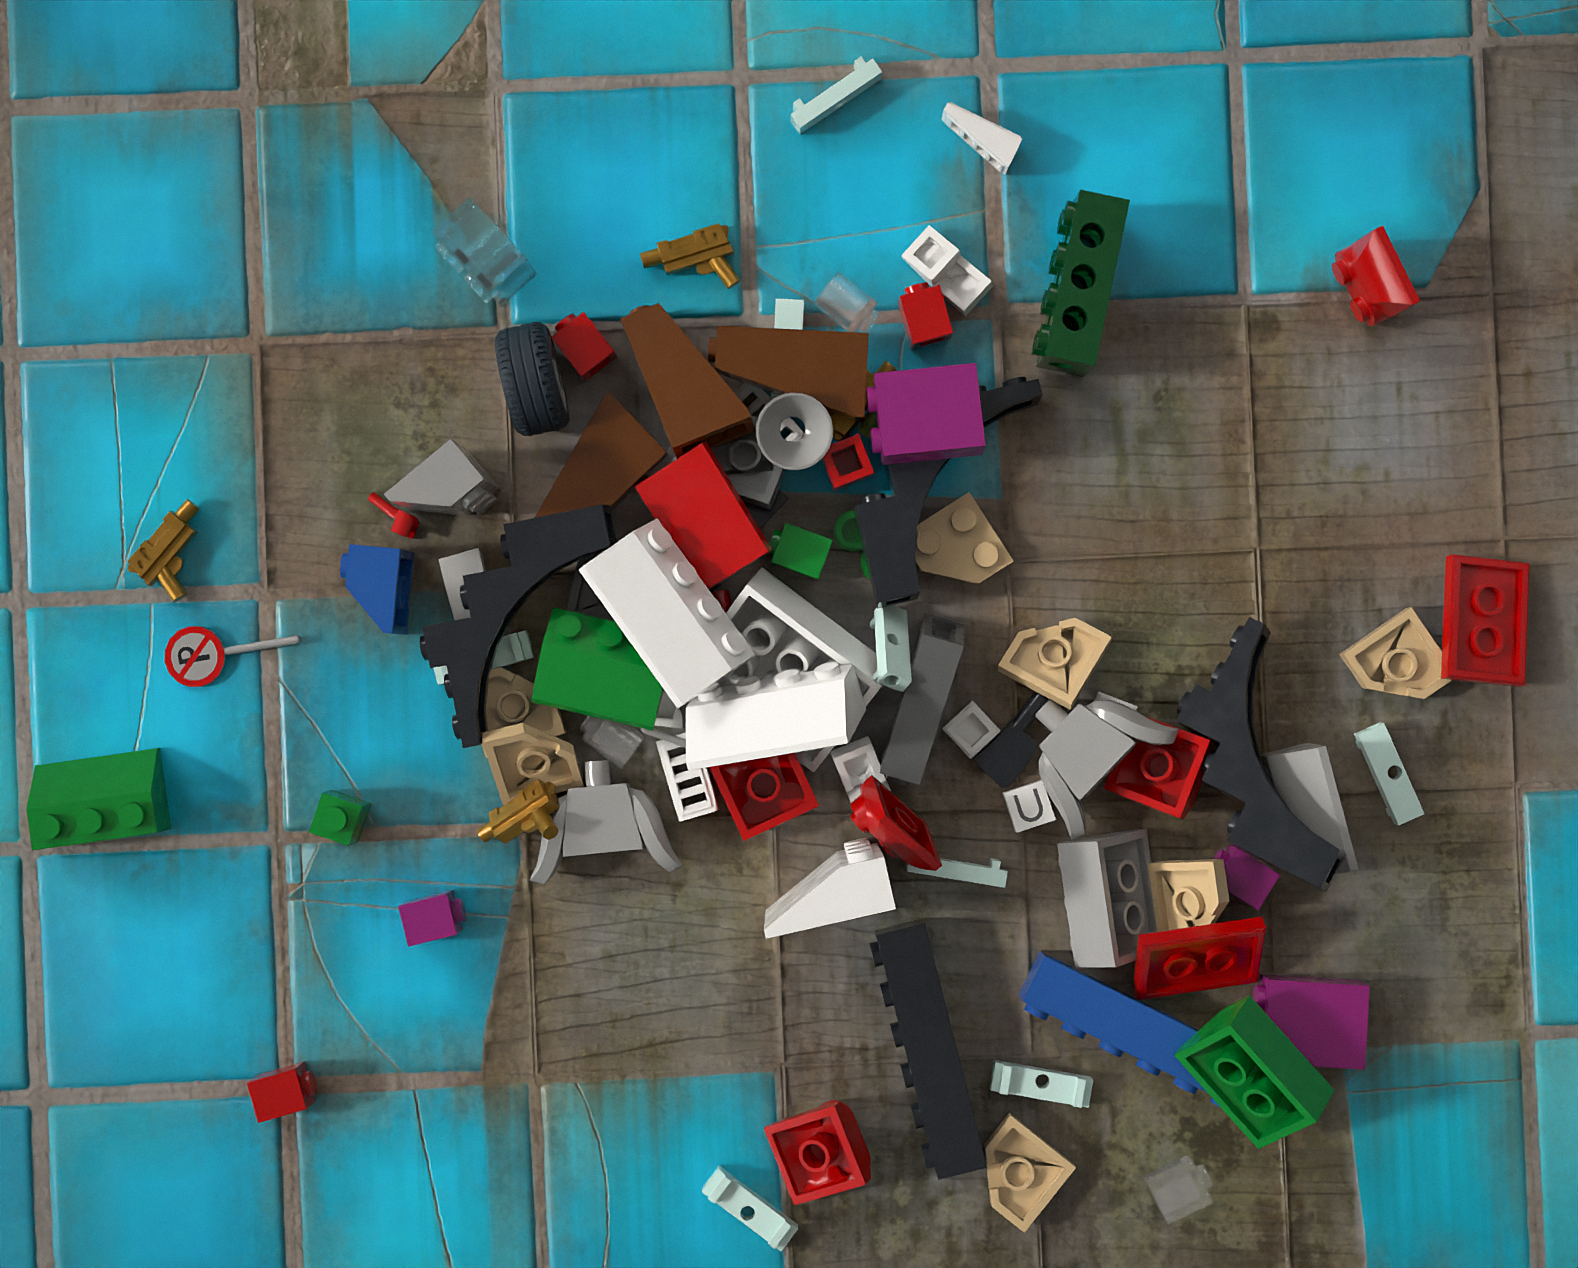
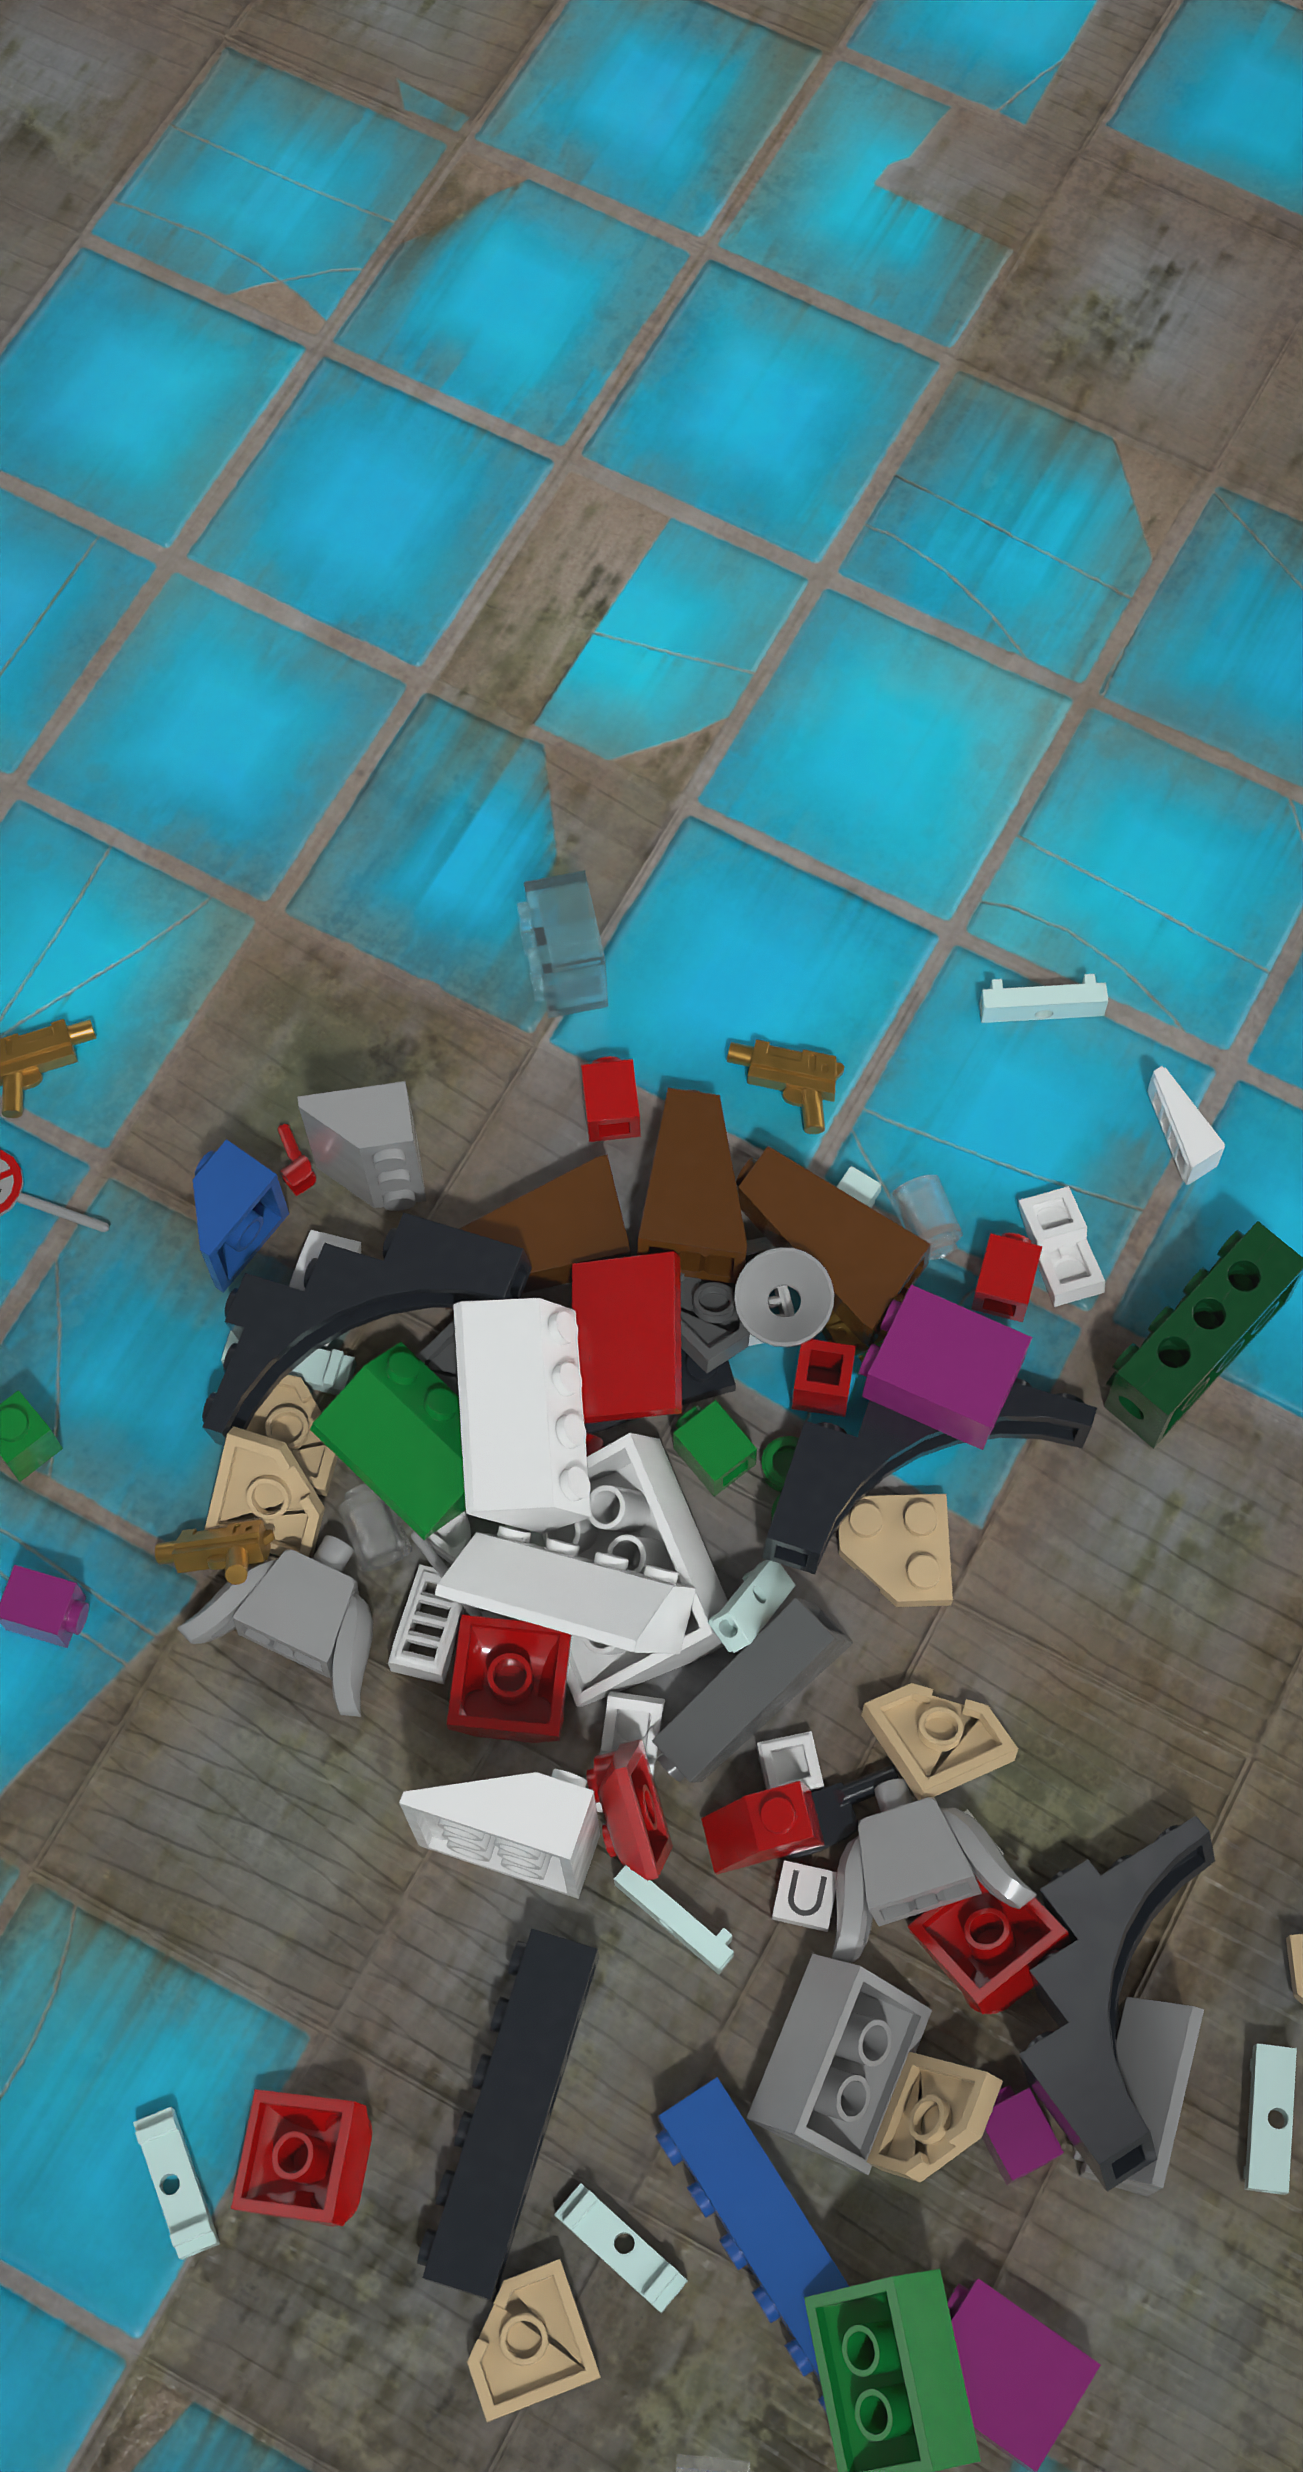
camera: 35 degrees right, 20 degrees down
black wheel [495,322,569,437] -> none
red tile [1133,916,1266,1000] -> none
none -> red slope [701,1781,825,1875]

